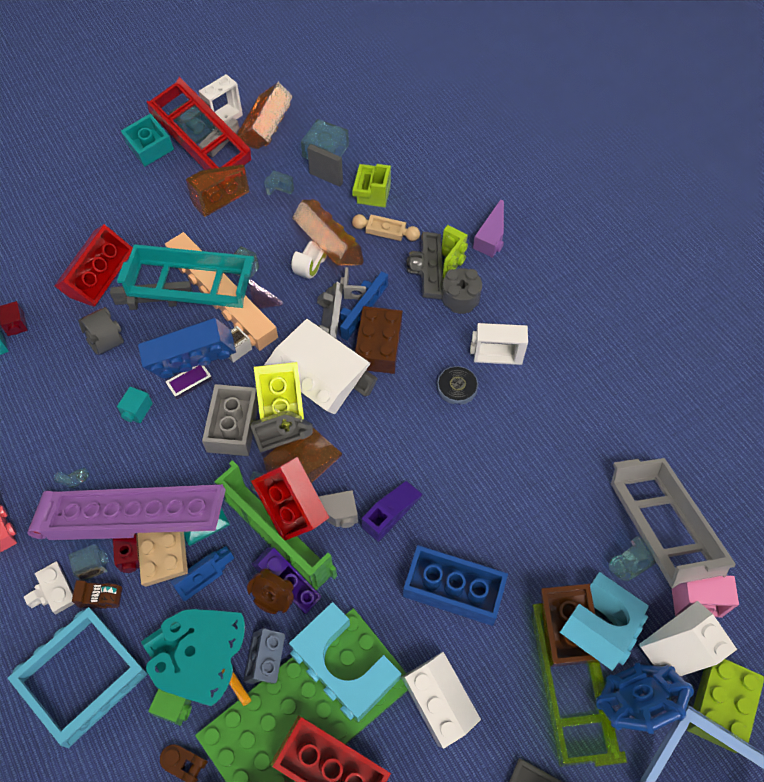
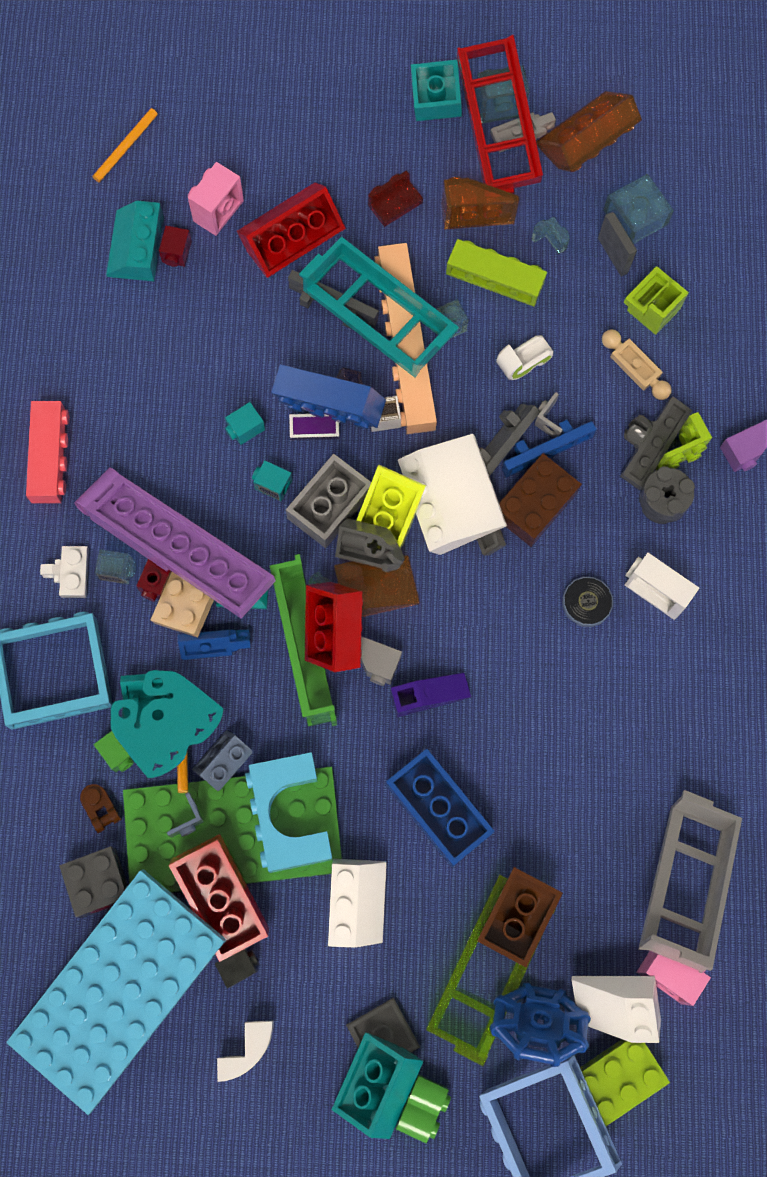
camera: 30 degrees right, 15 degrees up
clear light blue arm [54,468,89,488] -> none
reddish brown leg [72,580,123,609] -> none
dark grey brick [78,307,124,355] -> none
white window [199,75,243,130] -> none
reddish brown plate [247,569,294,614] -> none
clear purple slope [248,279,284,309] -> none
dark purple slope [252,547,322,614] -> none
clear orange slope [292,199,364,265] -> none
medium azure arch [560,572,649,671] -> none
clear light blue leg [609,536,656,581] -> none
none -> sand blue bracket [167,792,204,838]
none -> bright pink brick [188,162,244,236]
none -> teal brick [252,460,293,502]
none -> clear red bracket [368,171,423,227]
none -> lime brick [446,239,547,307]

